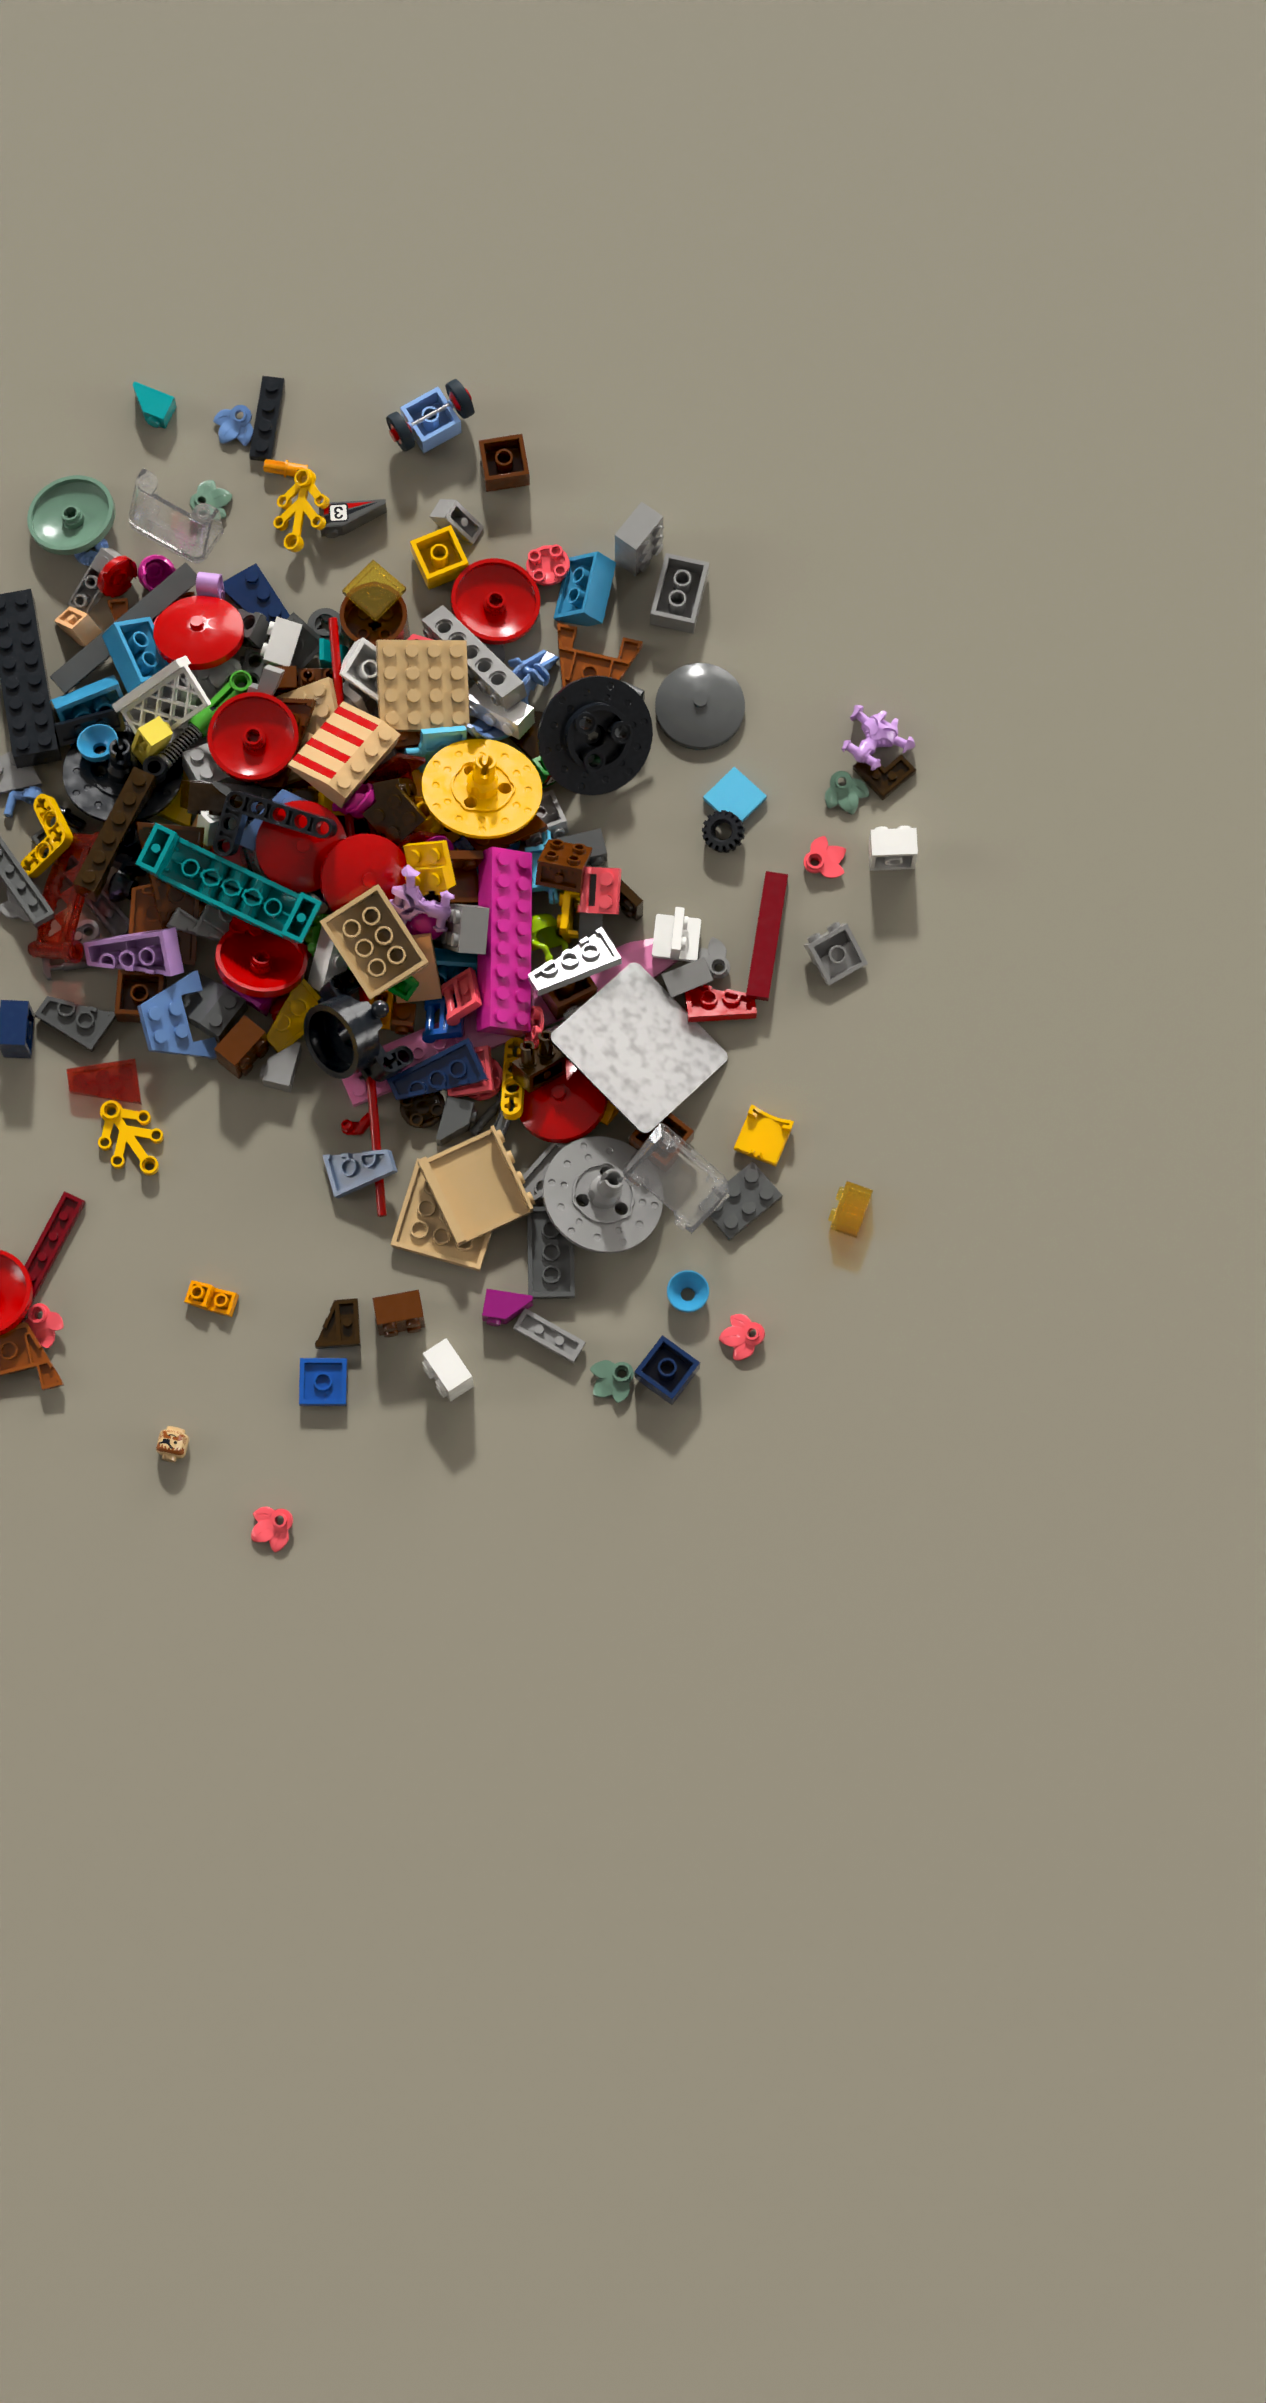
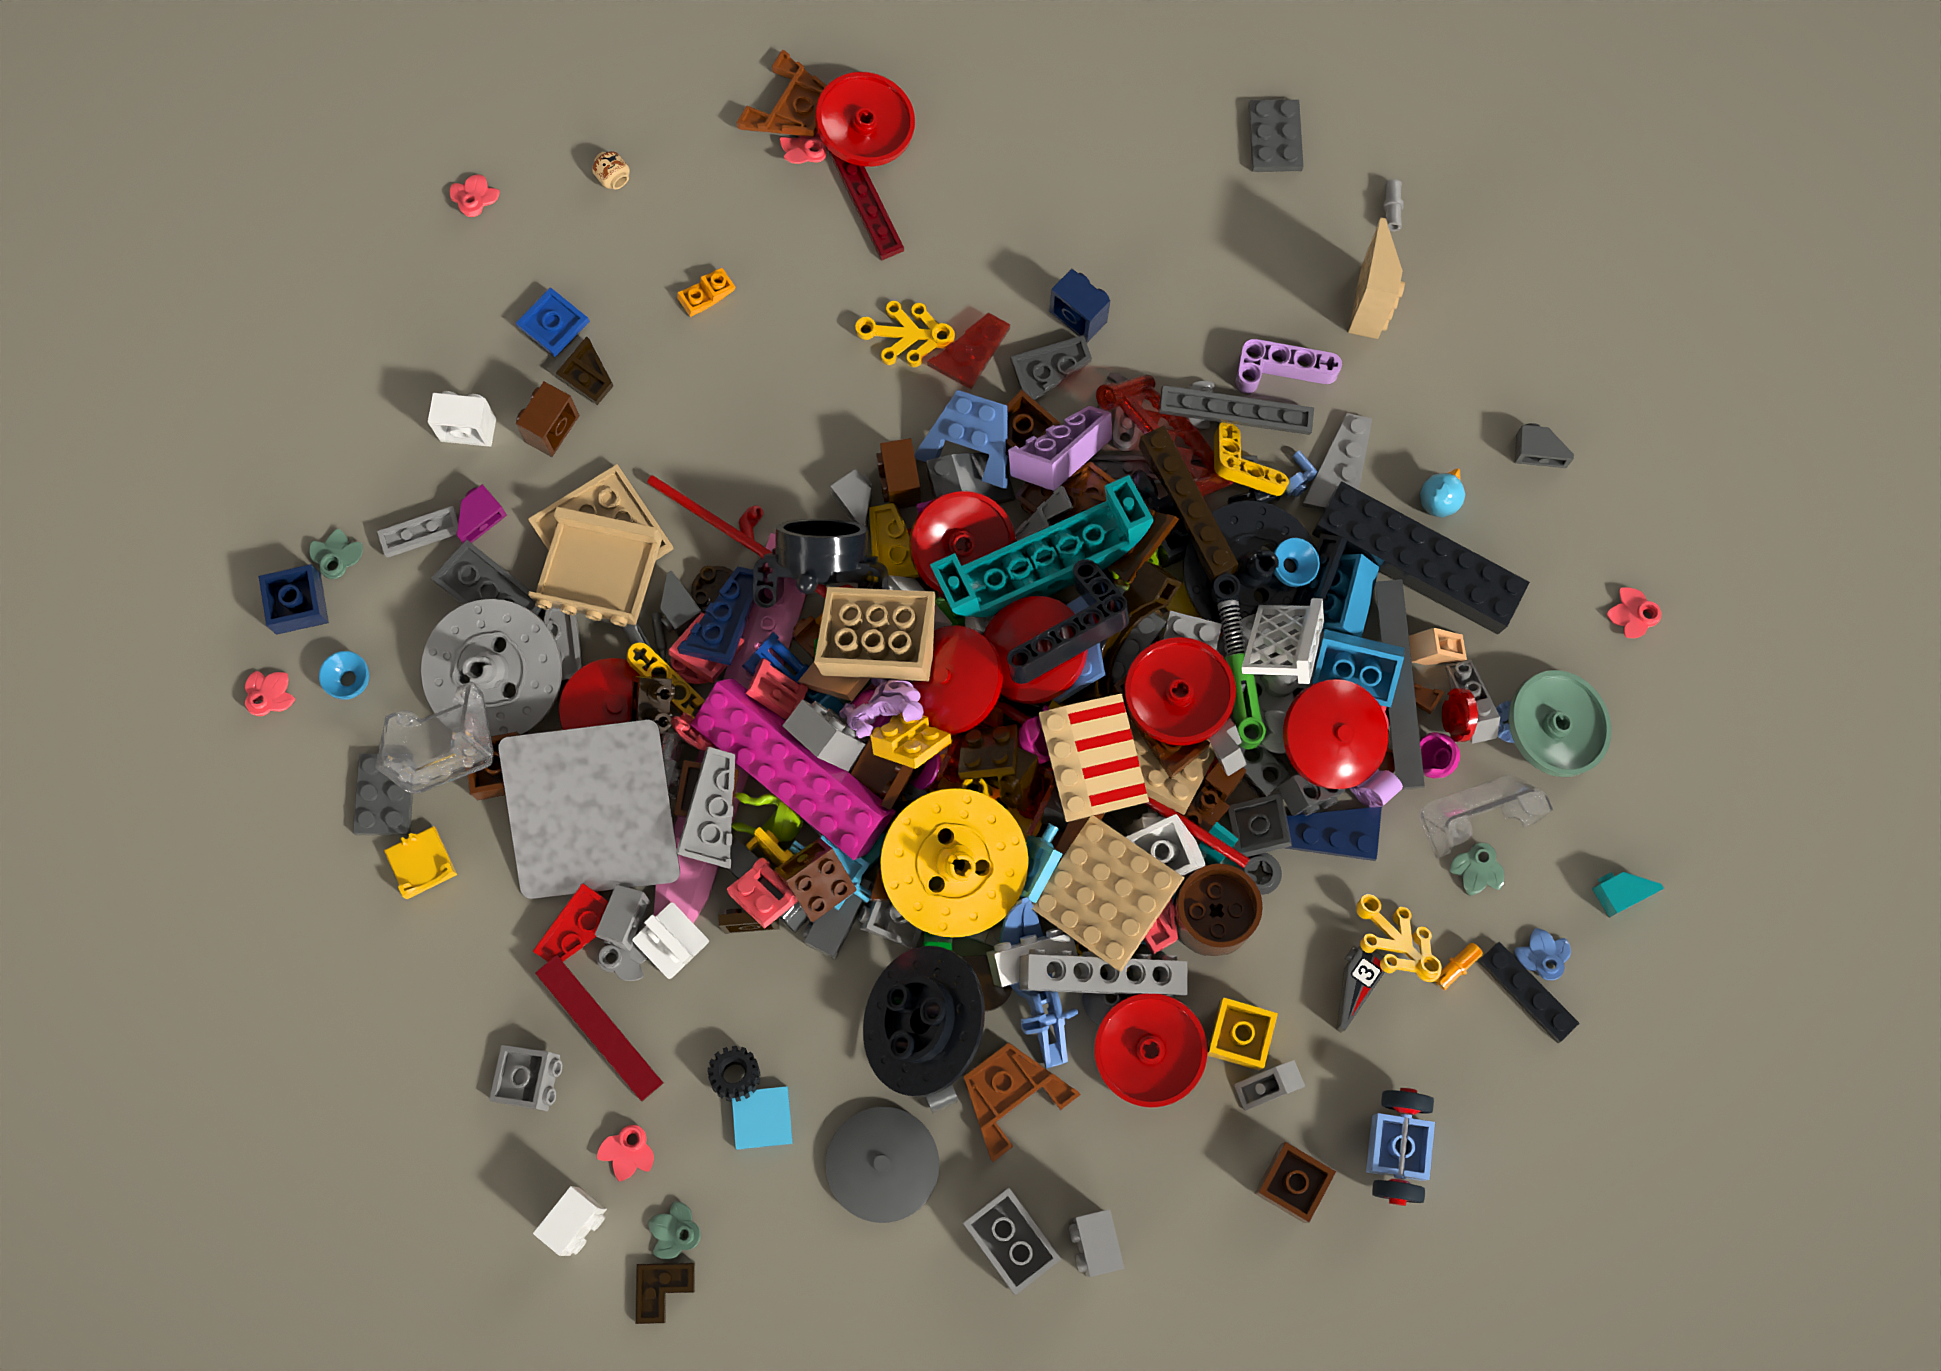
camera: 130 degrees right, 0 degrees up
light yellow slope [131,716,173,765] -> none
white piece [260,617,302,666] -> none
sand blue wing [323,1149,398,1199] -> none
clear yellow tile [342,560,406,621] -> none
coral dish [526,544,570,586] -> none
dark azure slope [553,551,616,627] -> none
clear yellow brick [828,1181,873,1238] -> none
lavender piece [842,705,915,771] -> none

